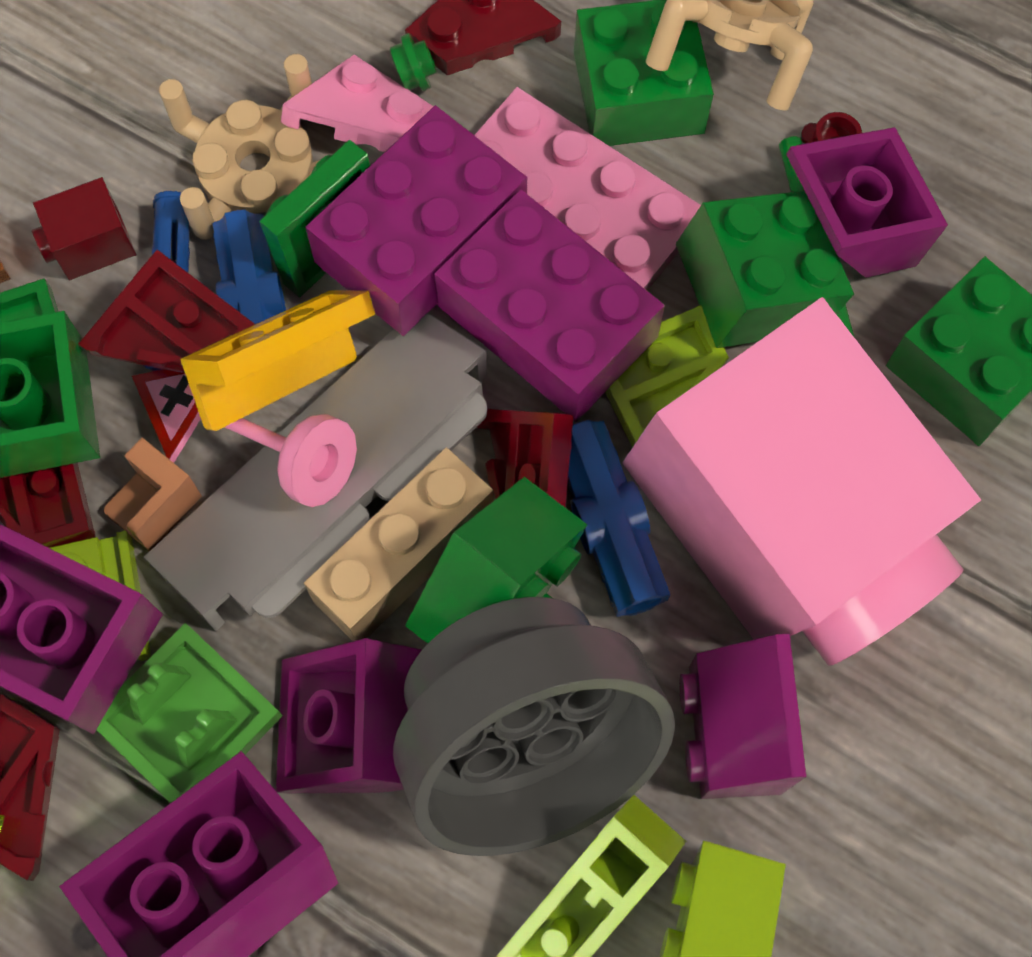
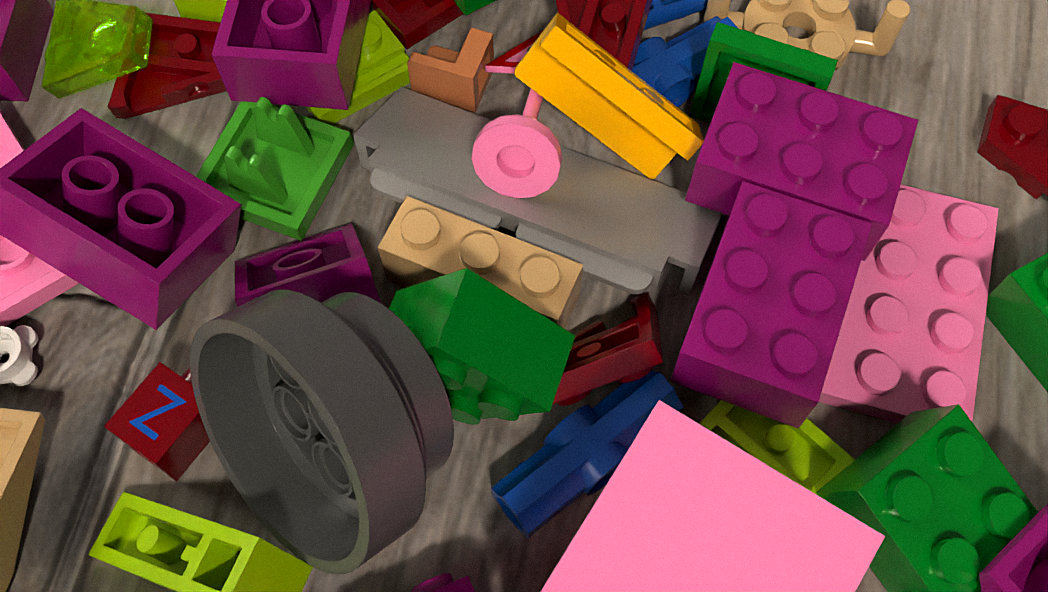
camera: 70 degrees right, 5 degrees down
bright pink wing [281,55,433,152] -> none
green plate [390,33,437,91] -> none
none -> dark red brick [104,362,210,482]

